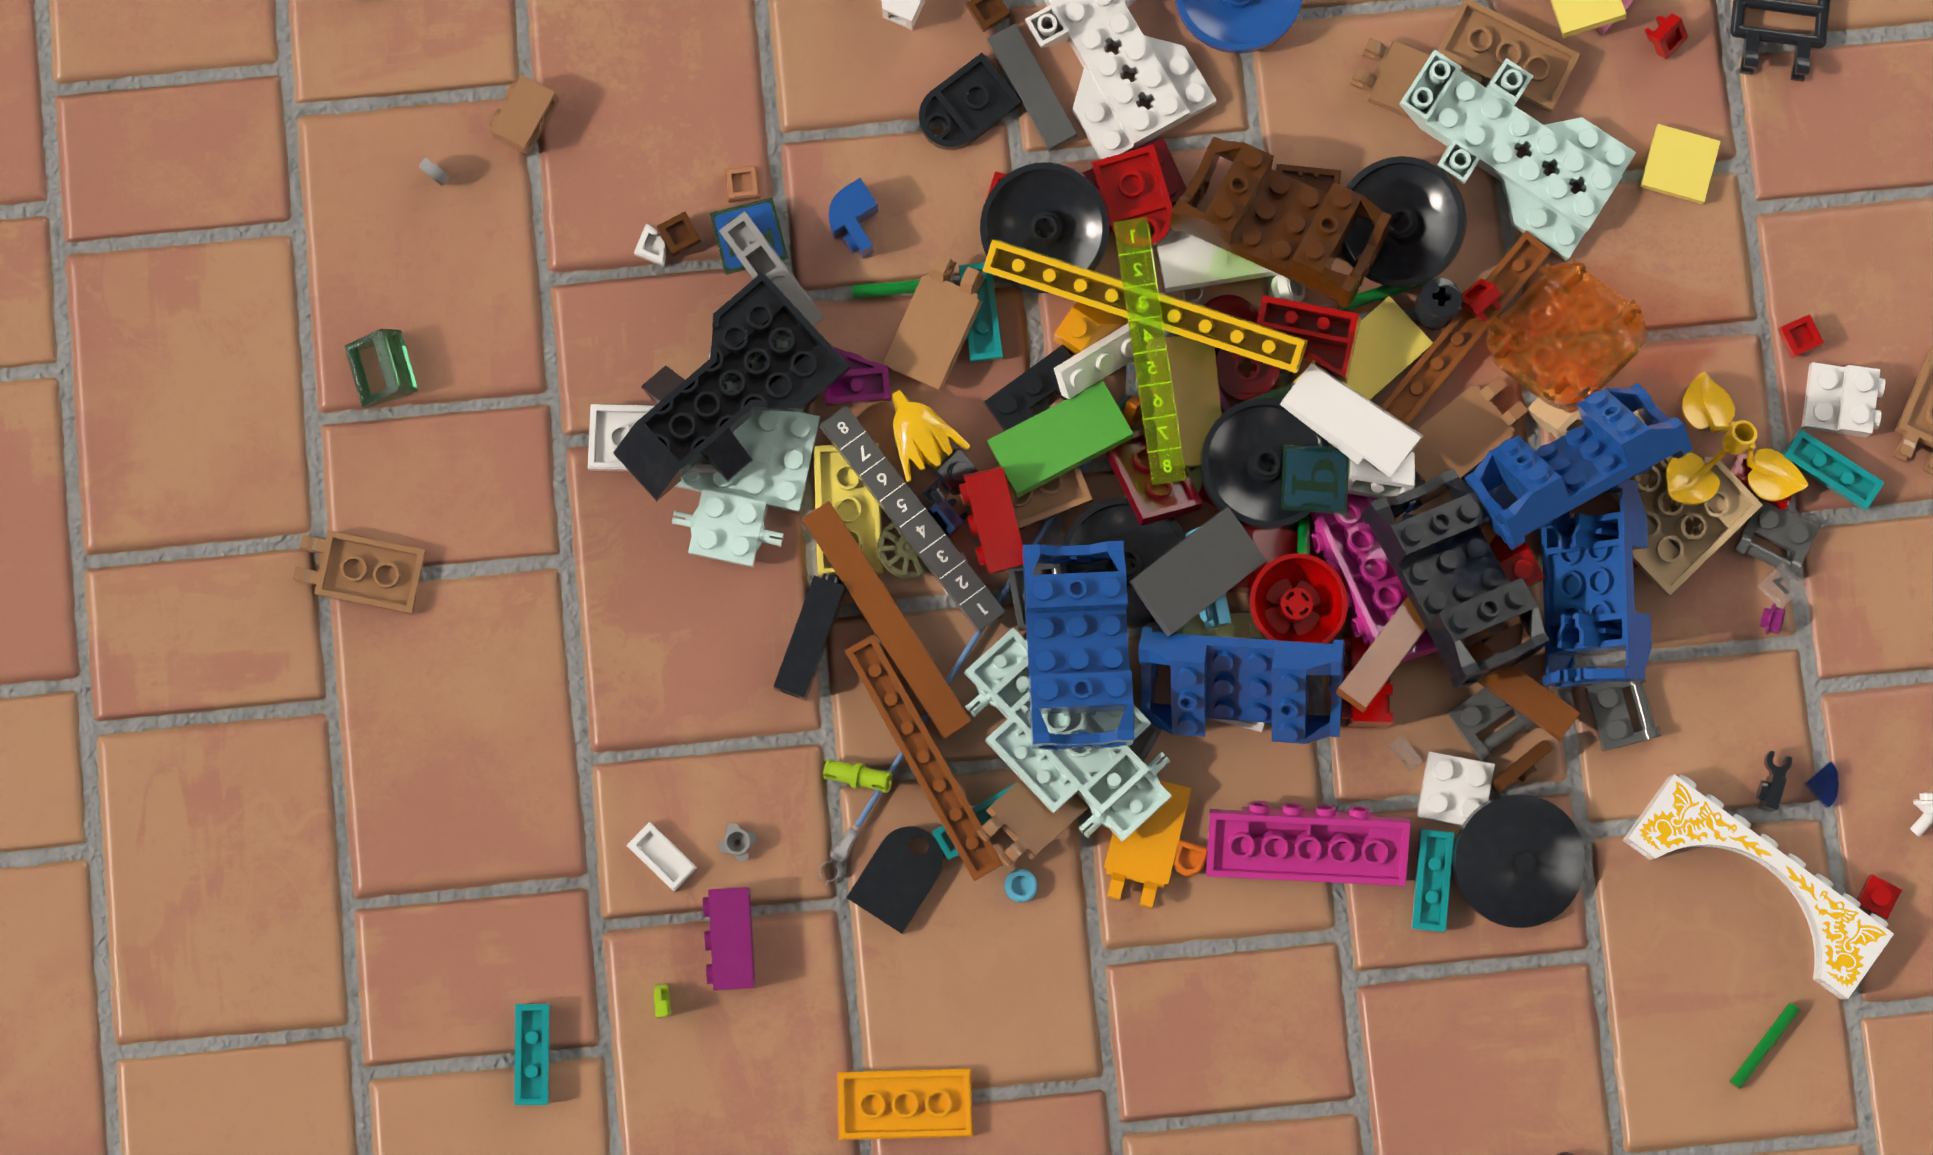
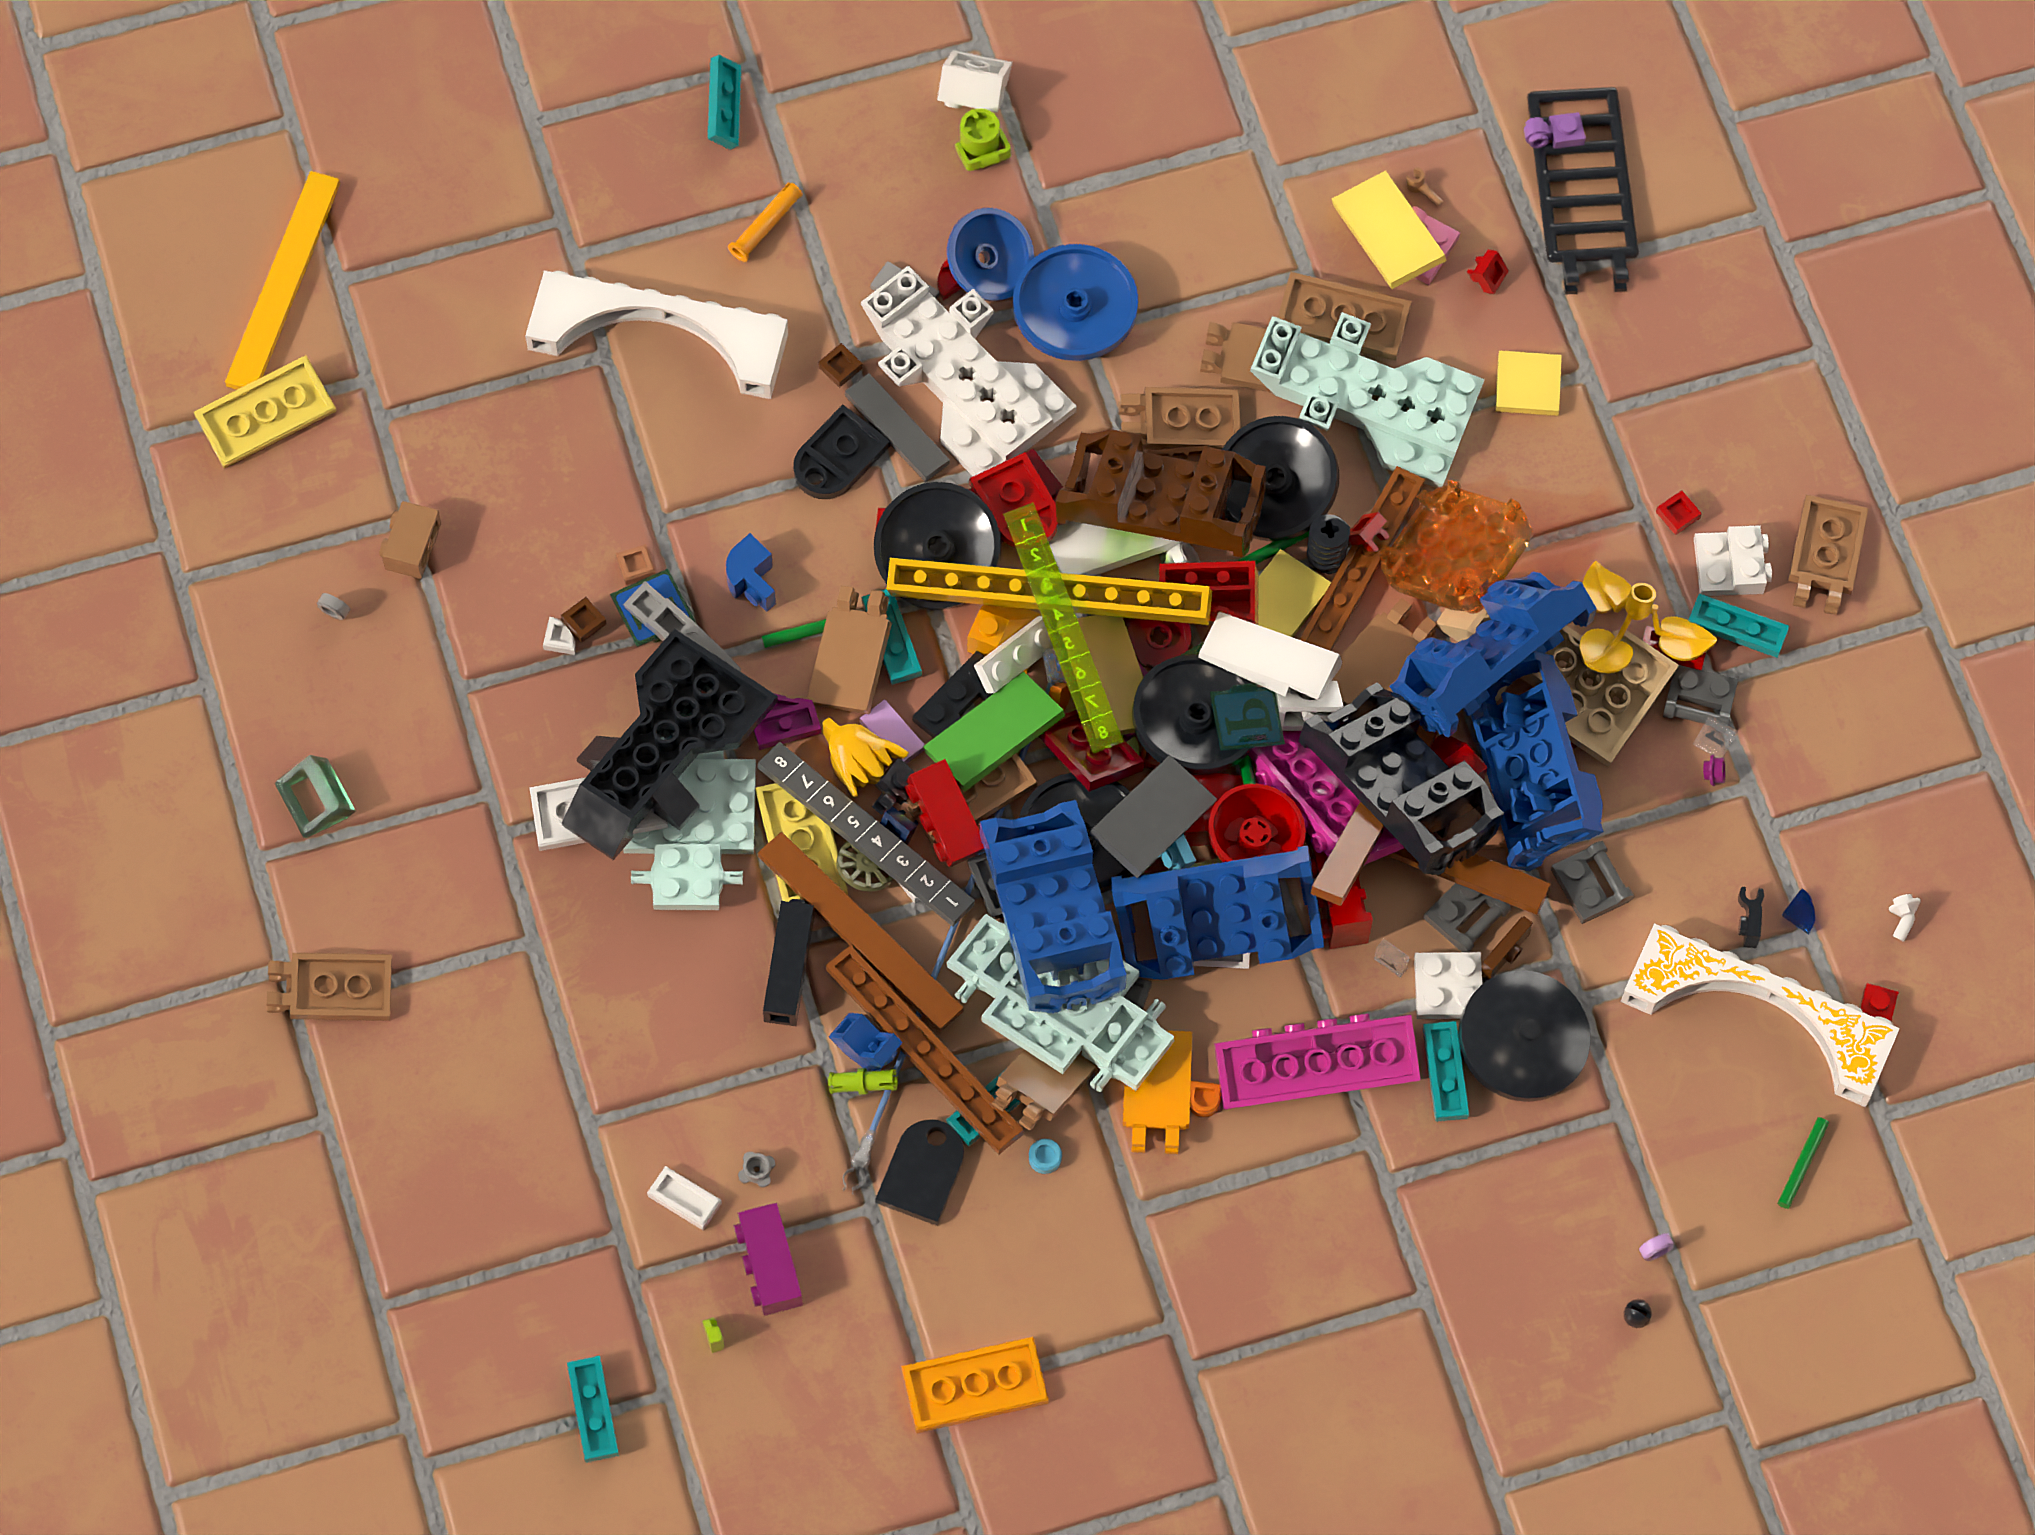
camera: 15 degrees left, 15 degrees down
none -> blue brick [829,1013,903,1071]
none -> lavender tile [860,700,925,764]
none -> medium nougat tile [1118,387,1240,450]
none -> lavender tile [1639,1233,1674,1261]

